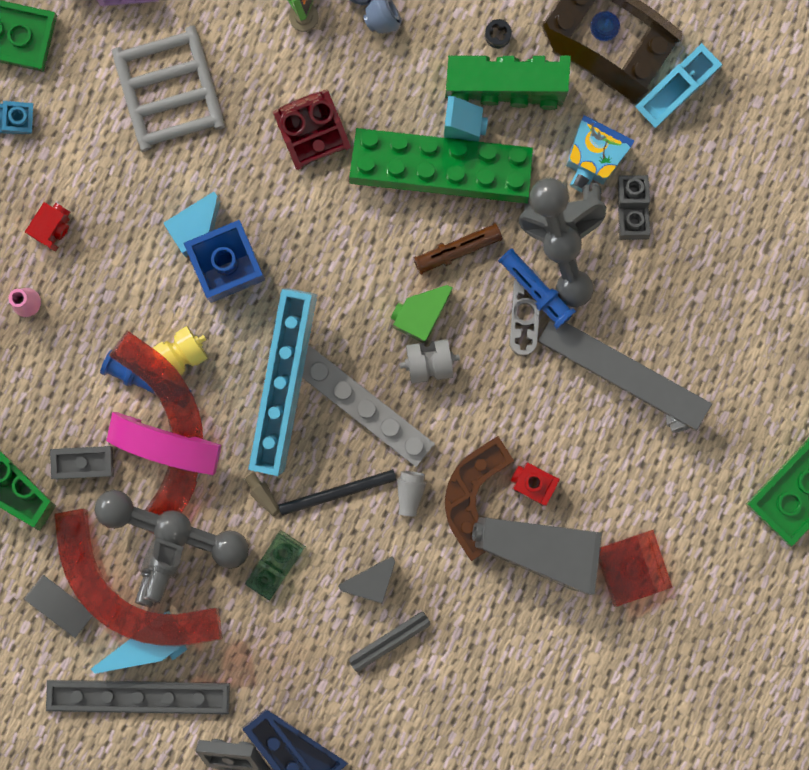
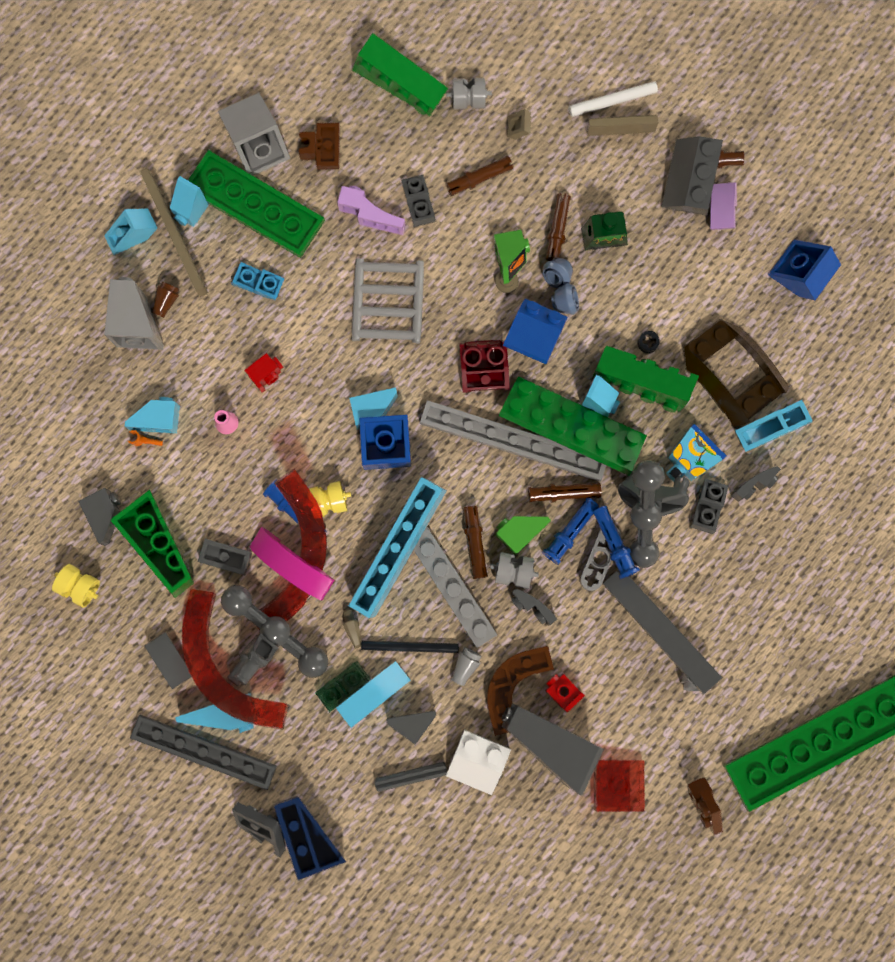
camera: 20 degrees right, 5 degrees down
clear blue plate [590,11,620,41] -> none
none -> medium azure slope [336,661,411,728]
none -> light grey plate [420,400,606,482]
none -> white slope [446,729,511,795]
none -> reddish brown pin [462,506,488,579]
none -> blue slope [503,299,568,364]
none -> dark grey slope [511,589,558,626]
none -> blue pin [542,498,599,565]
none -> reddish brown plate [687,777,723,835]
none -> dark grey slope [731,466,781,502]

